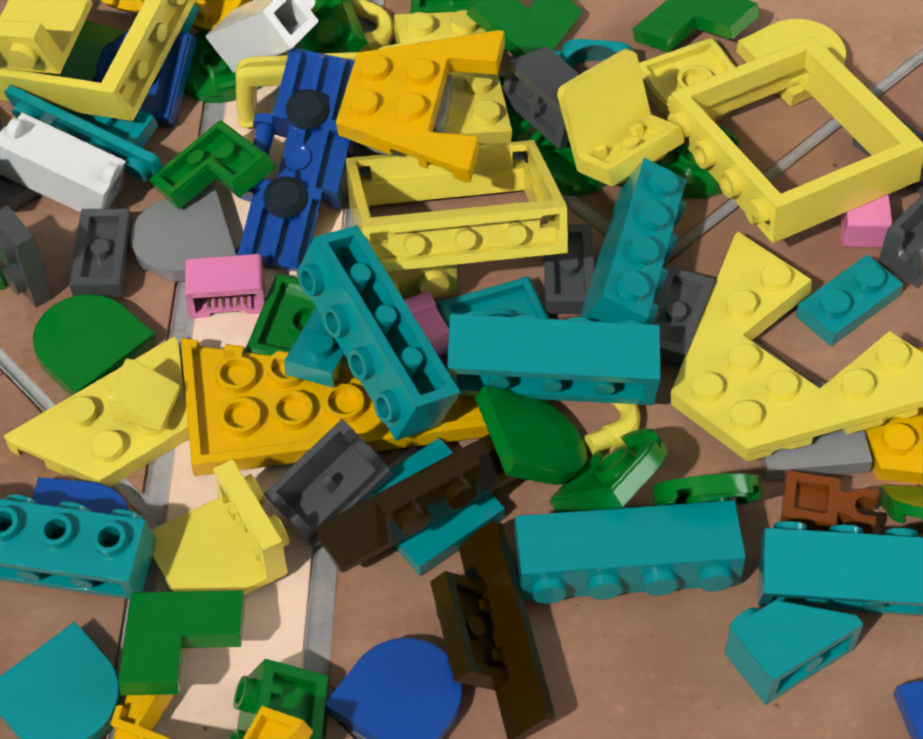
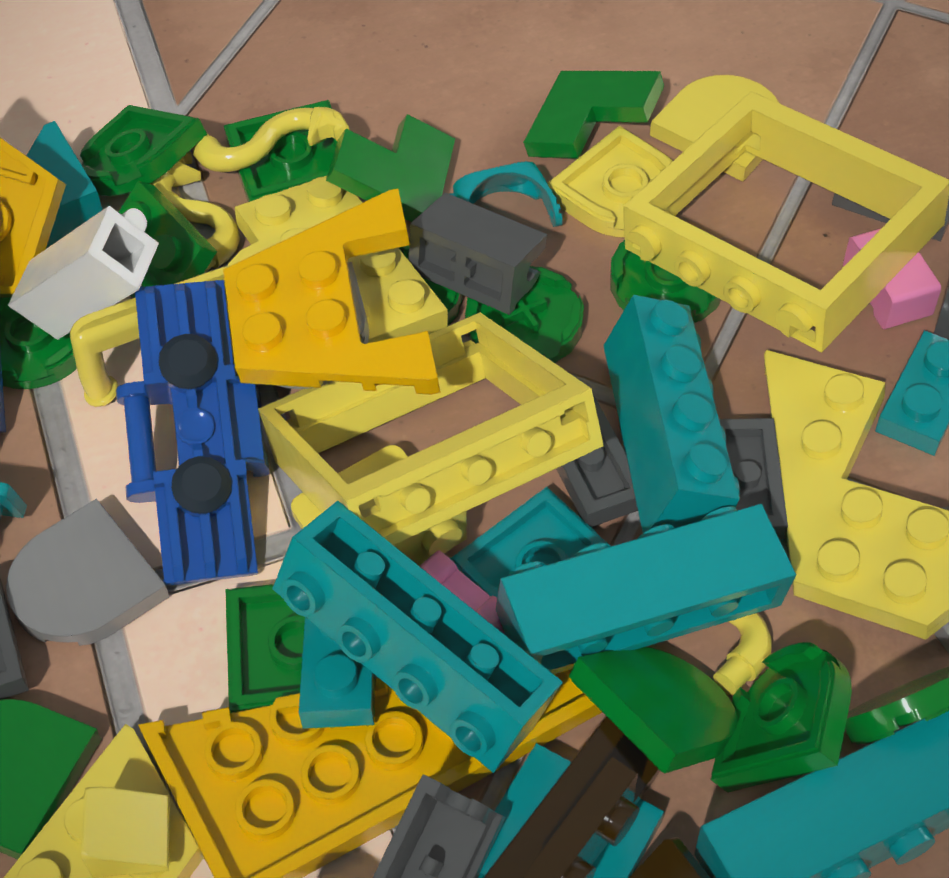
camera: 20 degrees left, 0 degrees up
green tile [149,120,276,209] -> none
bright pink piece [185,254,266,318] -> none
light yellow bracket [557,49,685,187] -> none

